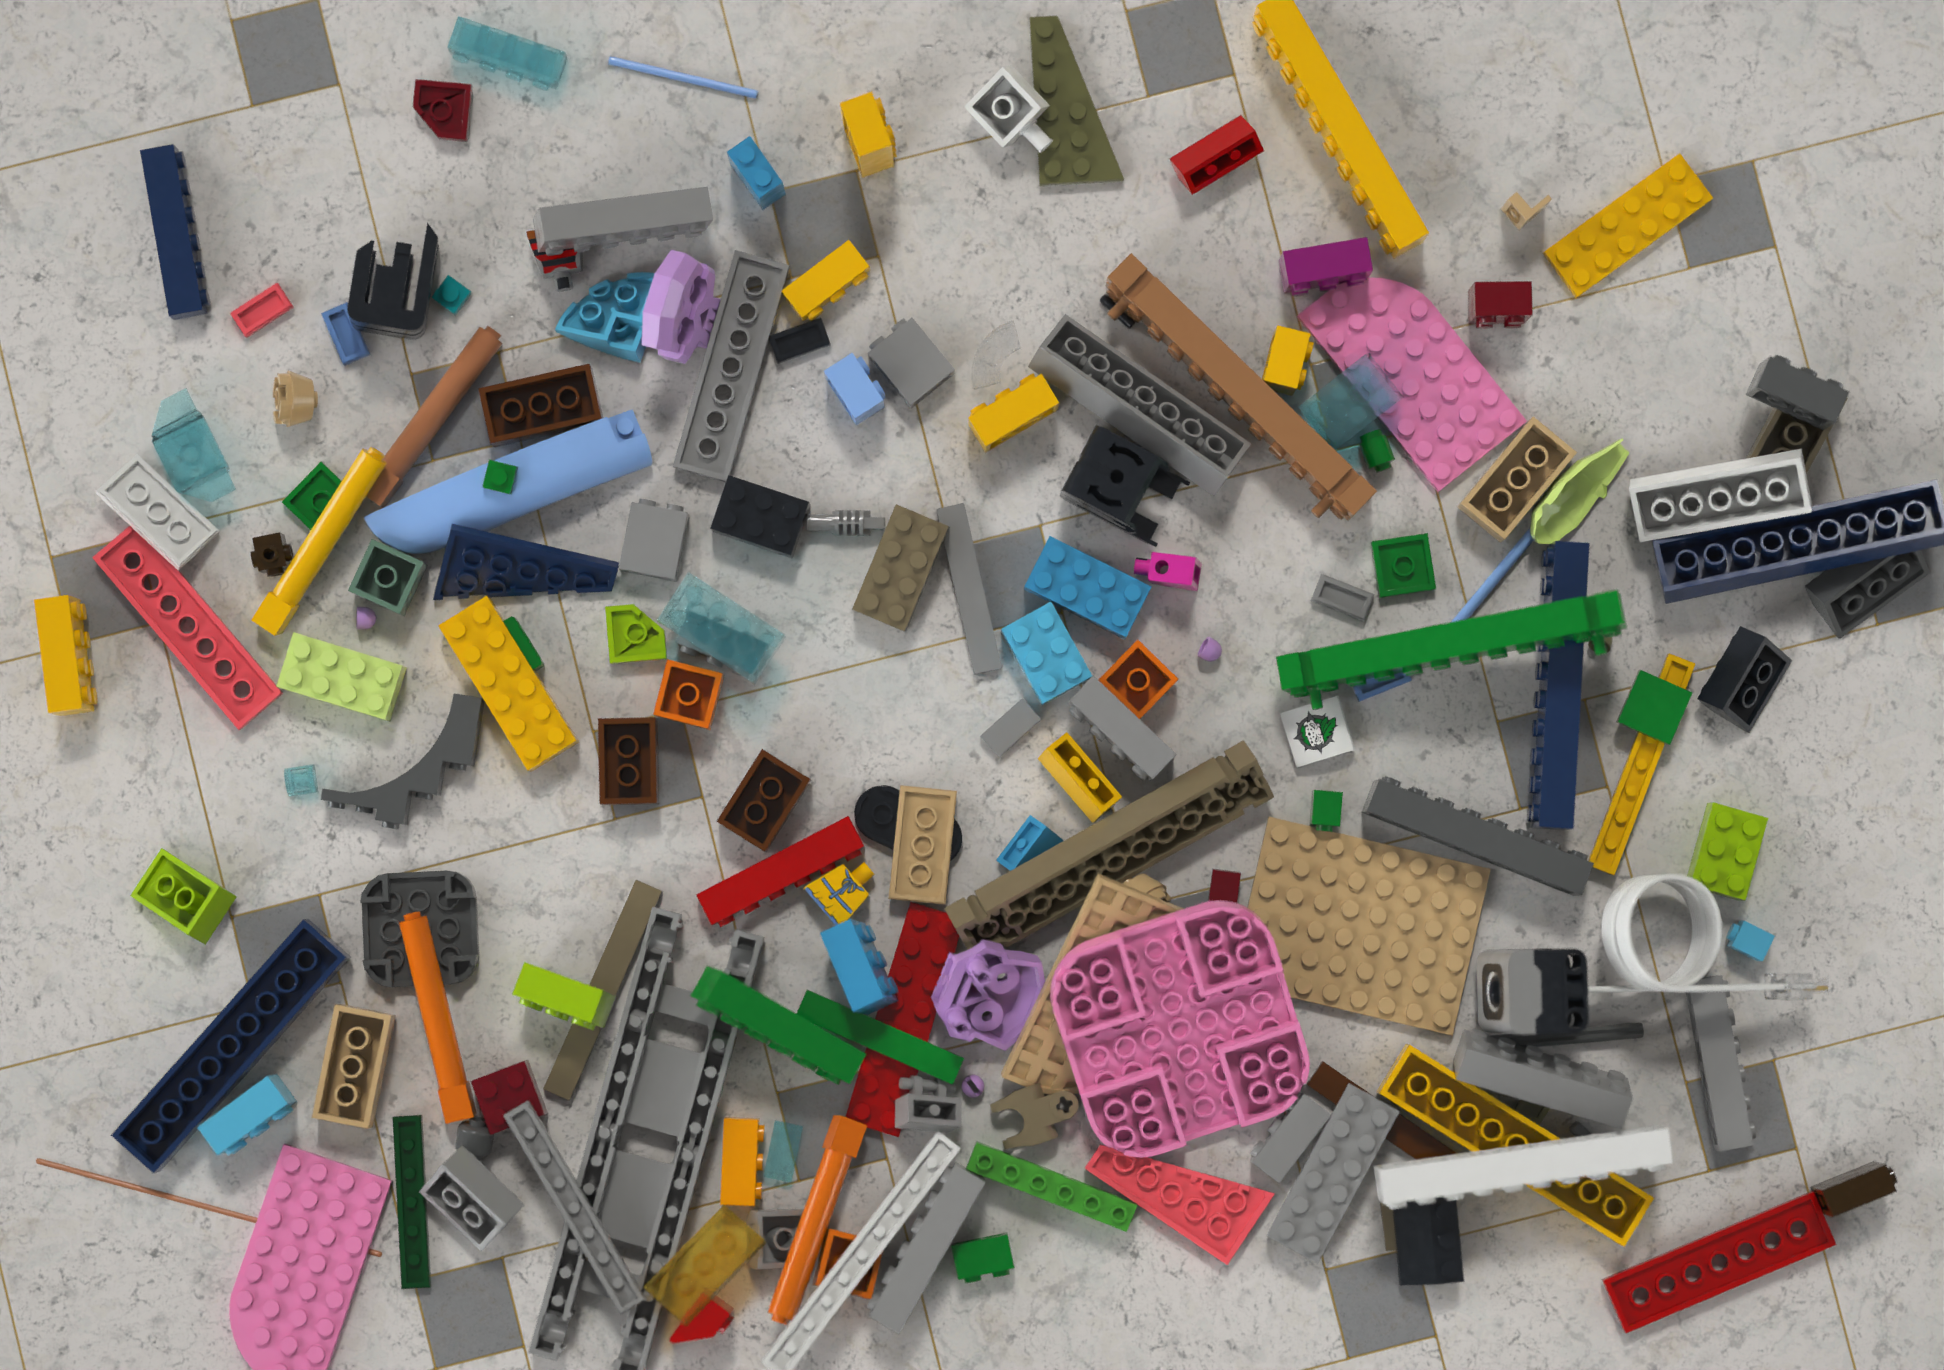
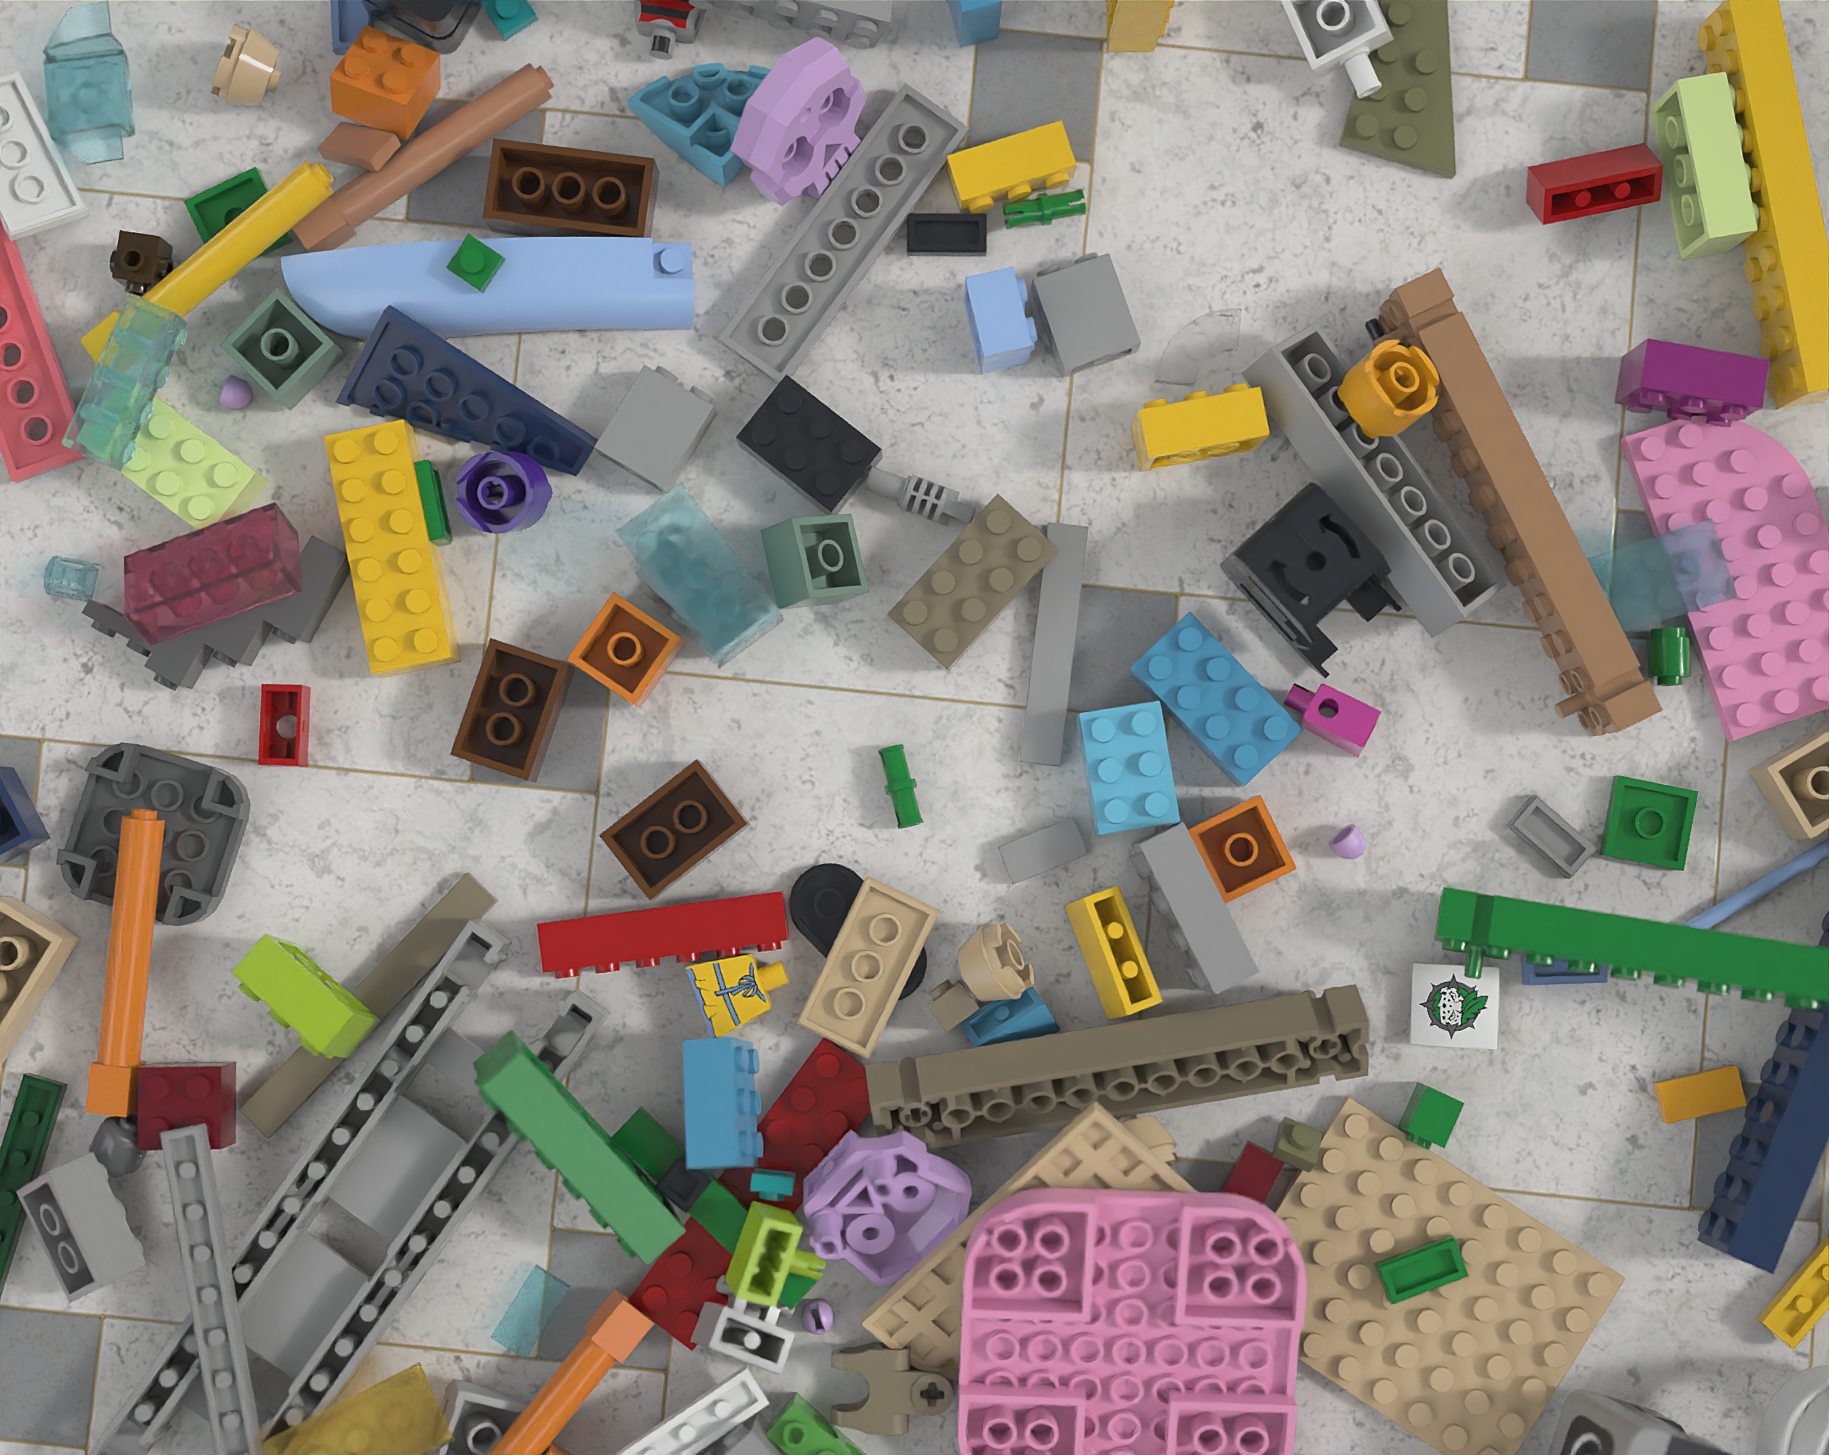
camera: 20 degrees right, 0 degrees up
lime plate [605,604,667,664] -> none
light orange brick [720,1117,765,1206] -> none
yellow brick [1262,325,1314,396] -> none
dark grey brick [1361,776,1594,896] -> none
none -> clear light blue brick [61,294,188,472]
none -> clear pink brick [124,502,303,646]
none -> red piece [258,684,311,767]
none -> nougat tile [317,121,401,172]
none -> orange brick [329,25,441,141]
none -> dark purple brick [456,451,553,534]
none -> black tile [654,1153,714,1213]
none -> lime brick [725,1201,826,1307]
none -> teal plate [750,1168,796,1200]
none -> sand green brick [760,514,869,610]
none -> green pin [878,744,924,829]
none -> dark tan plate [927,979,979,1033]
none -> tan cone [958,922,1034,1001]
none -> green pin [1002,189,1086,230]
none -> olive plate [1272,1116,1323,1173]
none -> light orange brick [1338,340,1439,439]
none -> green tile [1374,1235,1469,1305]
none -> yellowish green brick [1651,71,1759,260]
none -> light orange tile [1653,1064,1747,1124]

